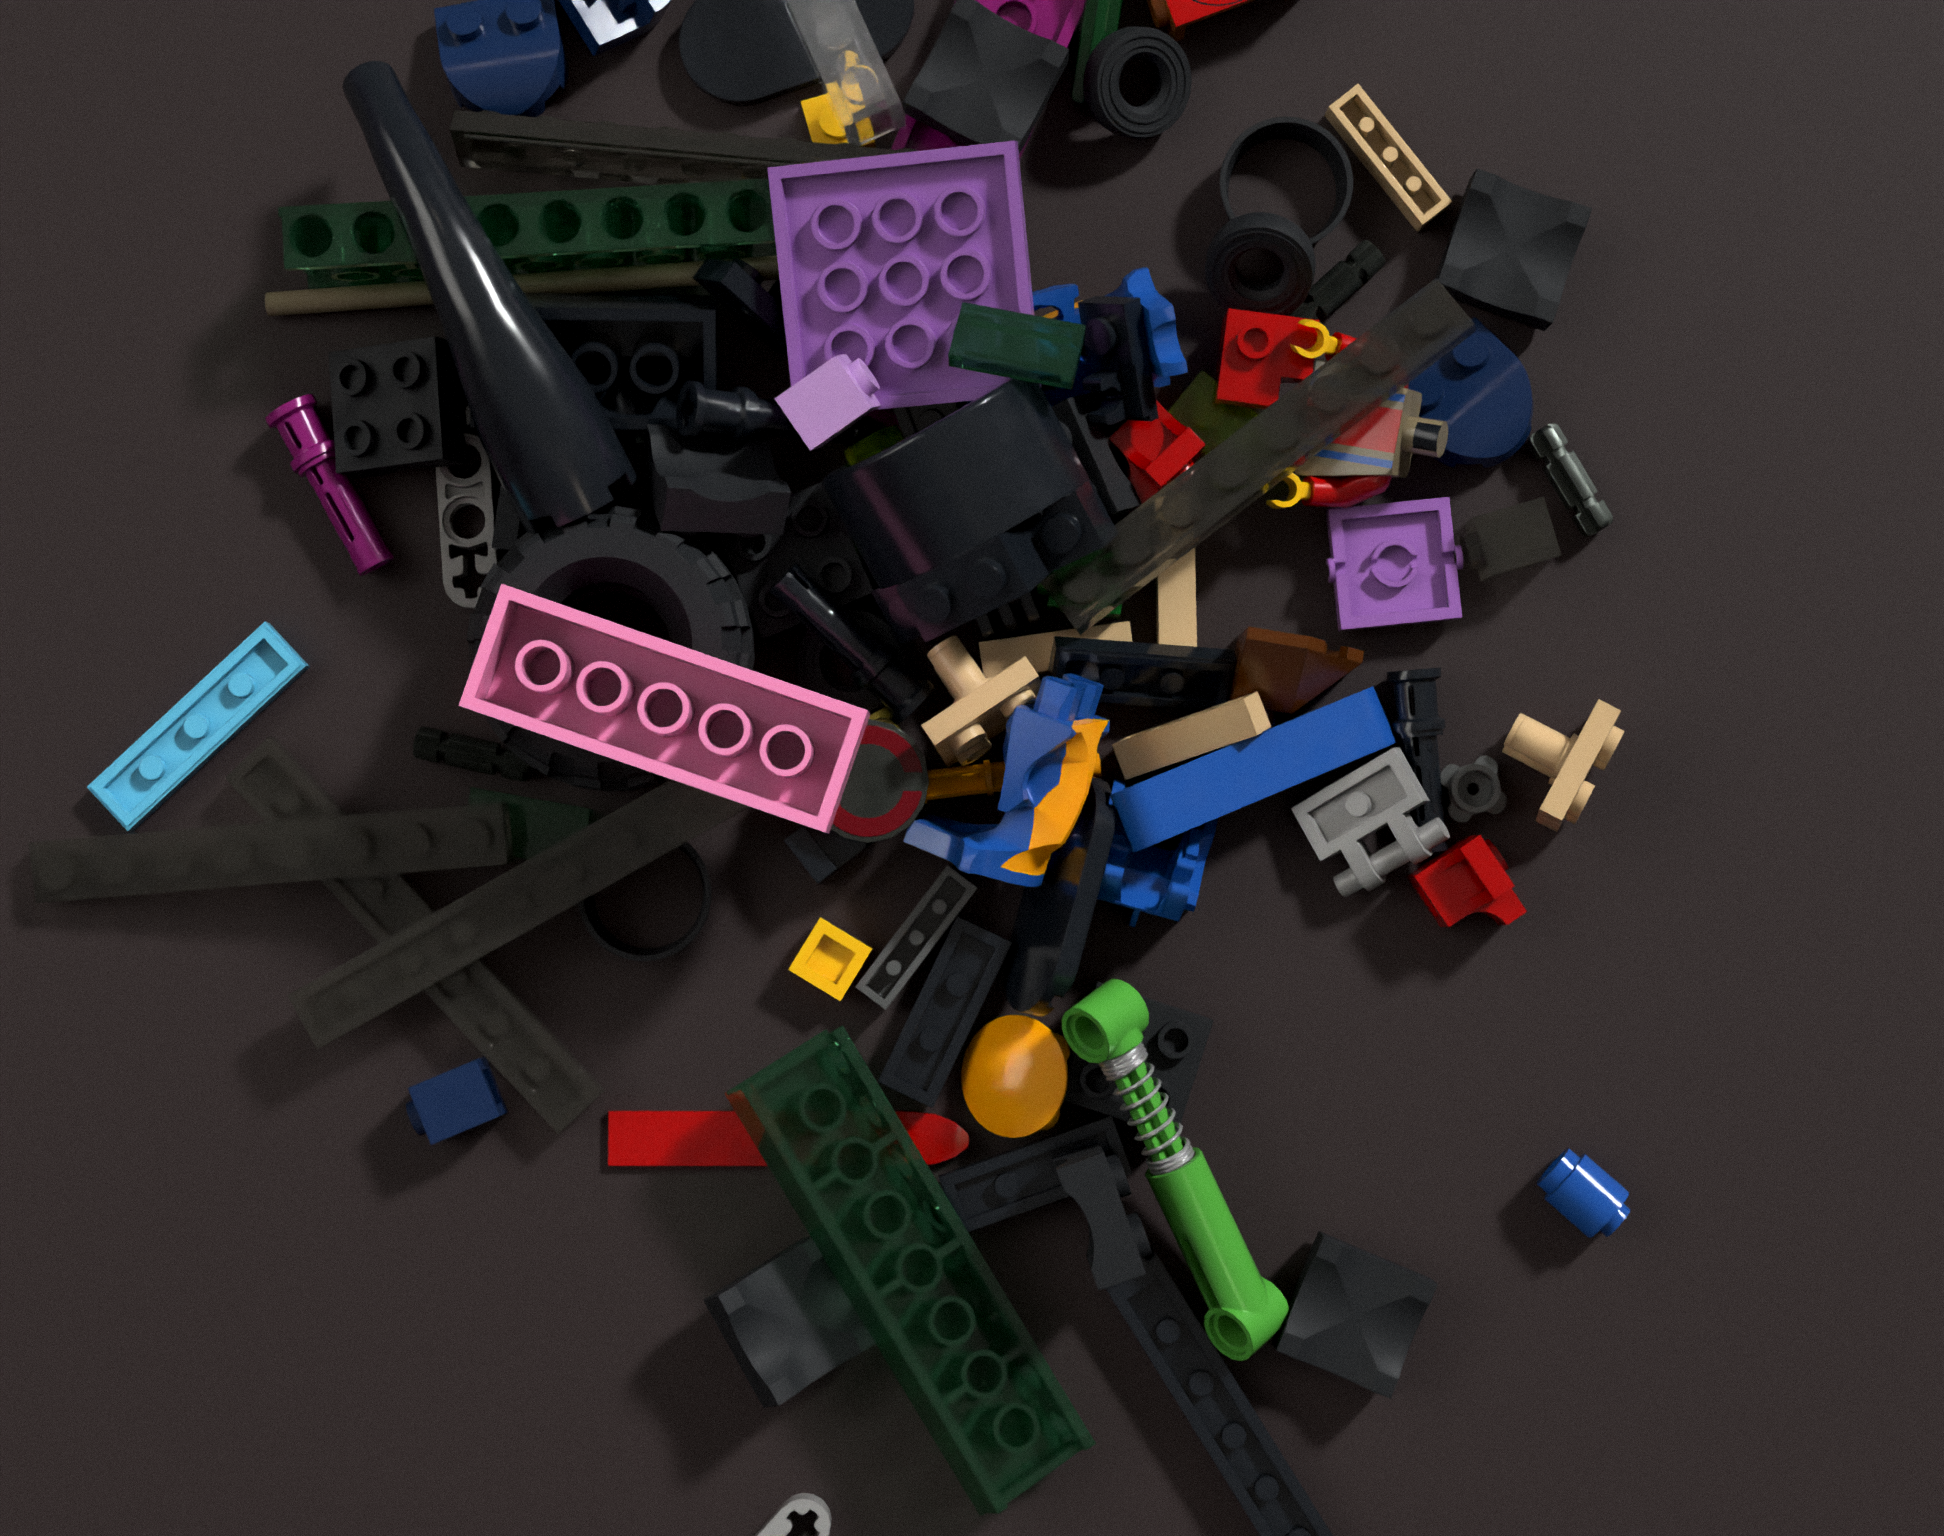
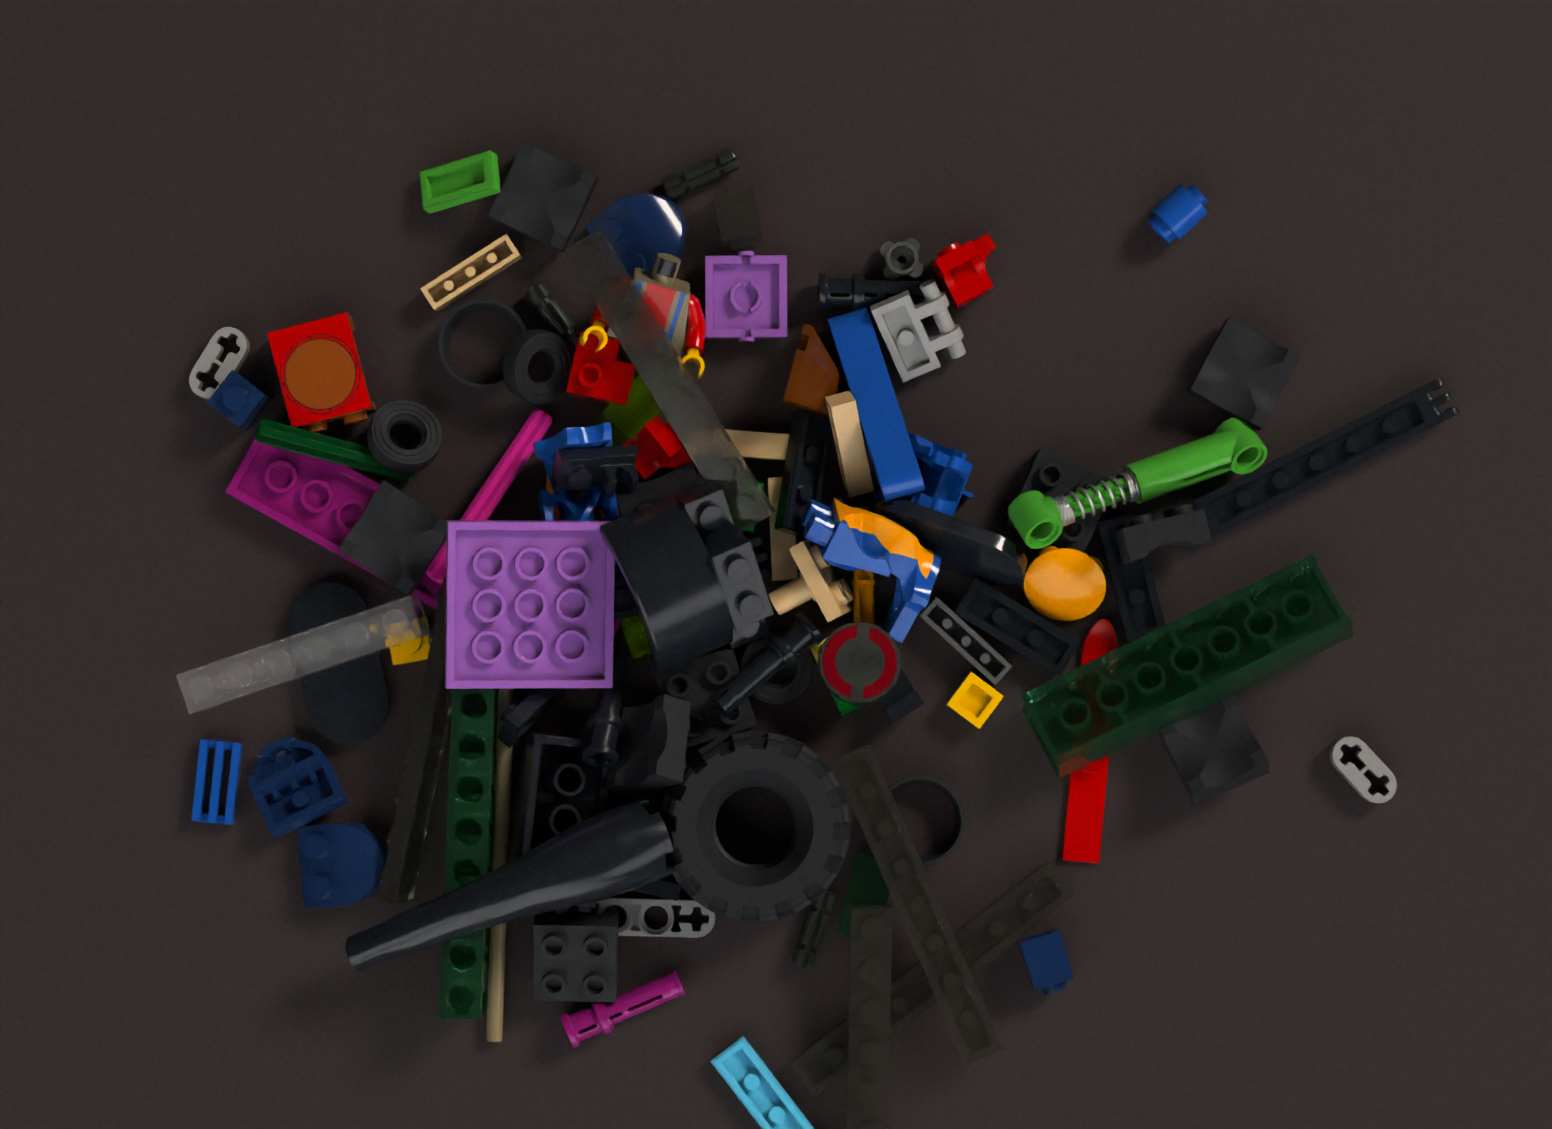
camera: 85 degrees left, 0 degrees up
bright pink brick [458,584,871,834] -> none
lavender brick [775,354,881,451] -> none
clear green tile [948,302,1086,390] -> none
tan plate [1502,699,1625,832] -> none
none -> bright green tile [420,150,501,214]
none -> dark pink axle [426,408,552,585]

